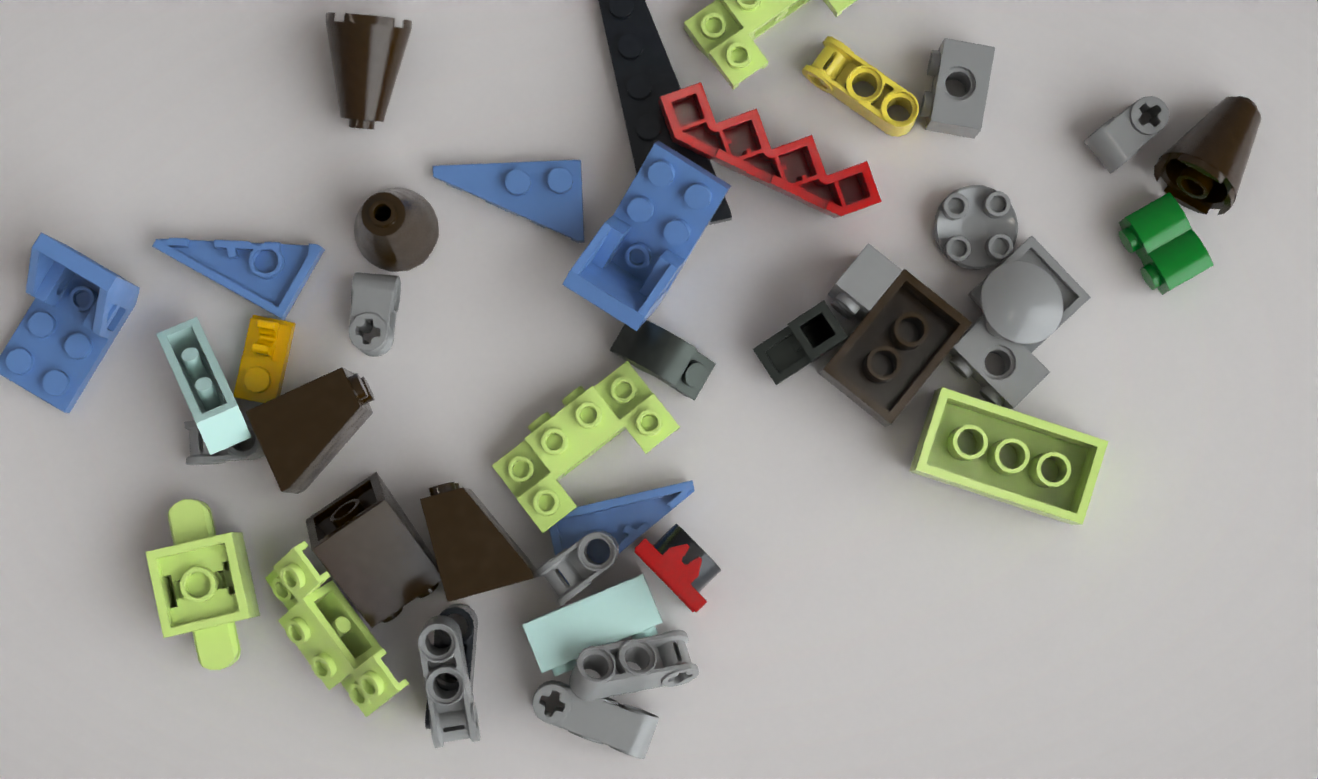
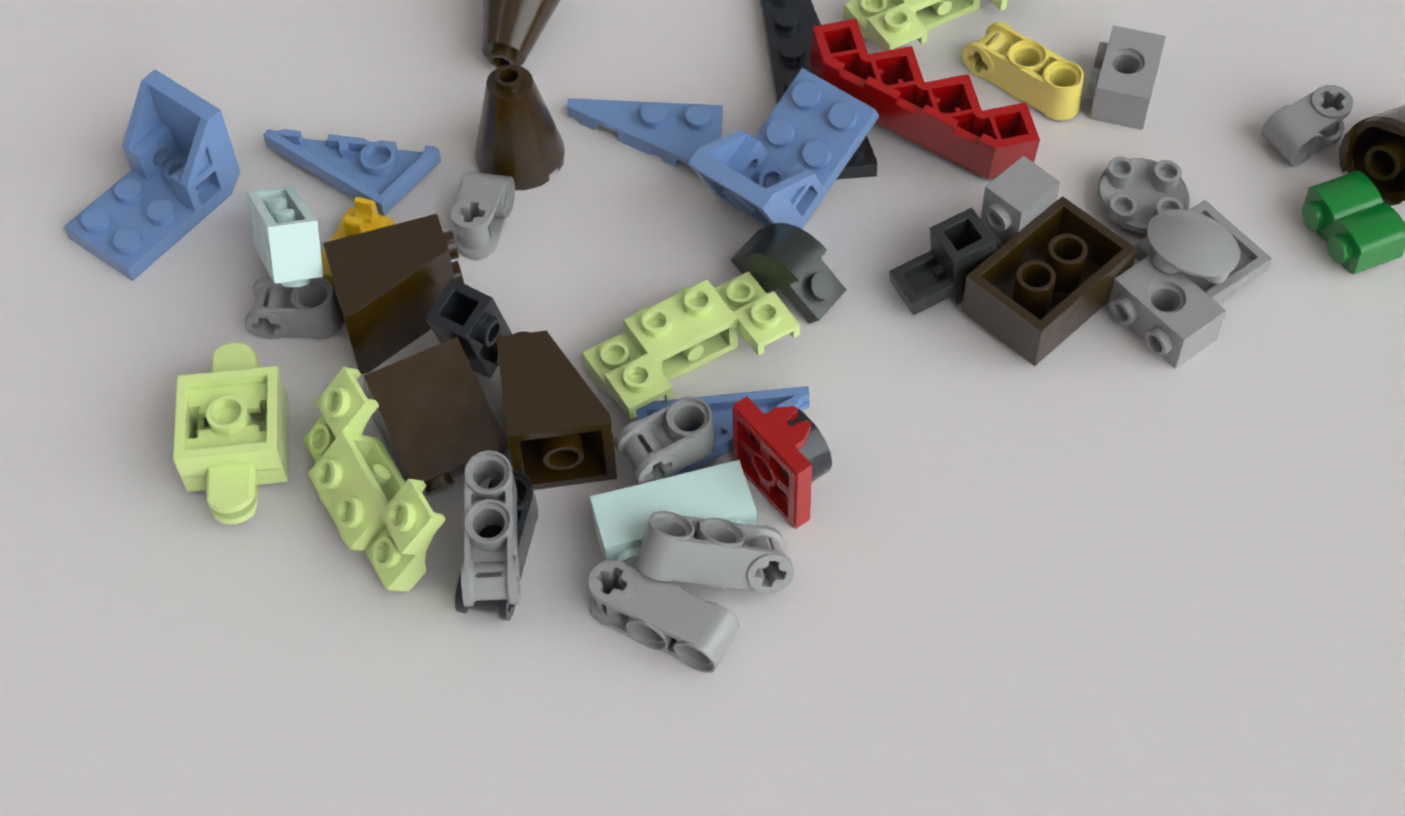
camera: 10 degrees right, 30 degrees down
yellowish green brick [909,387,1109,525] -> none
none -> black brick [425,278,513,379]

